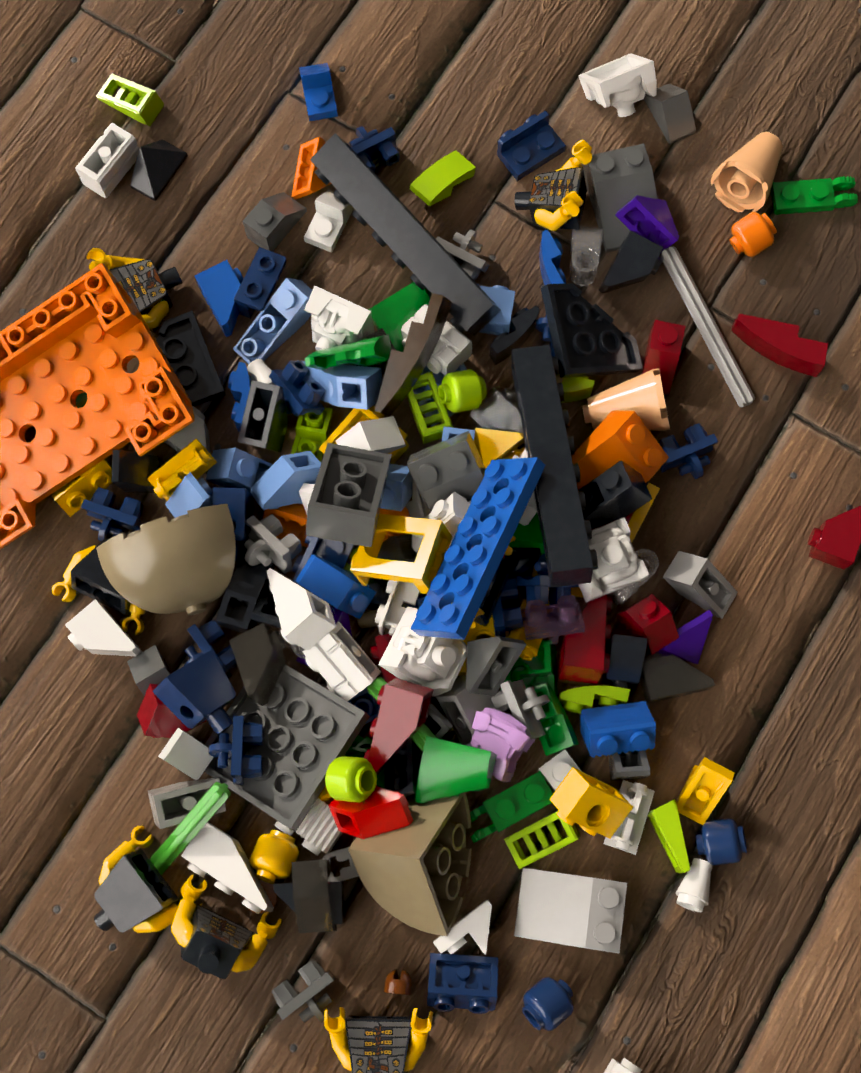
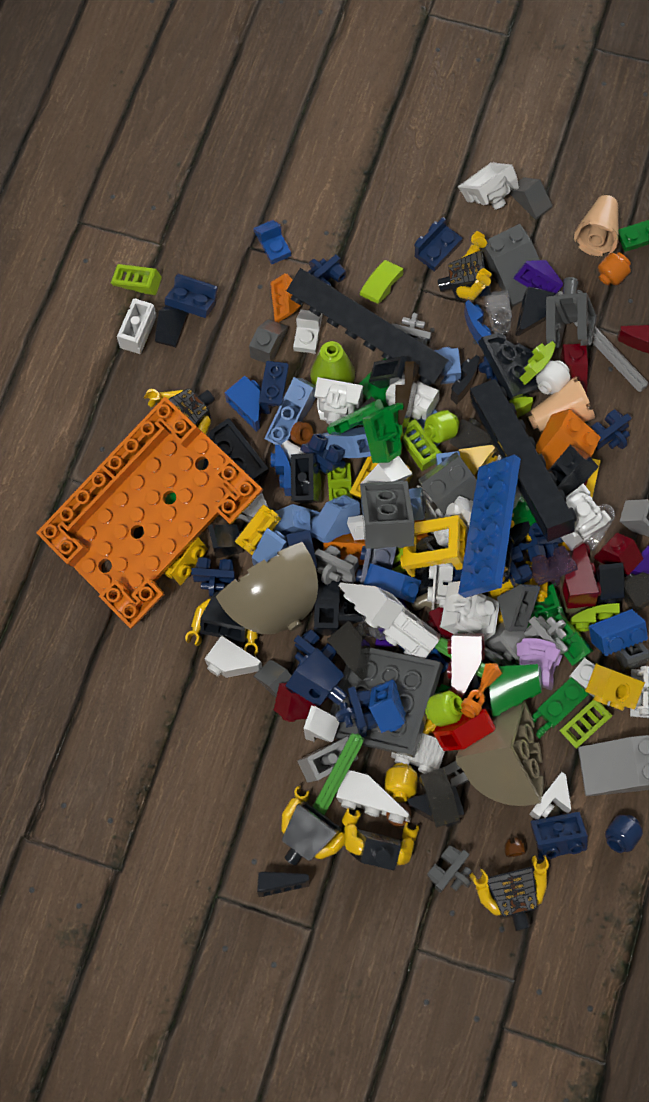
camera: 10 degrees left, 5 degrees down
none -> dark blue bracket [165,274,218,318]
none -> black slope [257,872,310,897]
none -> dark orange tile [290,421,313,445]
none -> lime cone [310,341,355,385]
none -> green slope [362,403,403,463]
none -> black slope [369,356,407,389]
none -> blue slope [369,679,405,733]
none -> orange piece [461,663,502,718]
none -> lime slope [520,341,555,385]
none -> white head [536,360,570,394]
none -> dark grey piece [546,277,597,348]

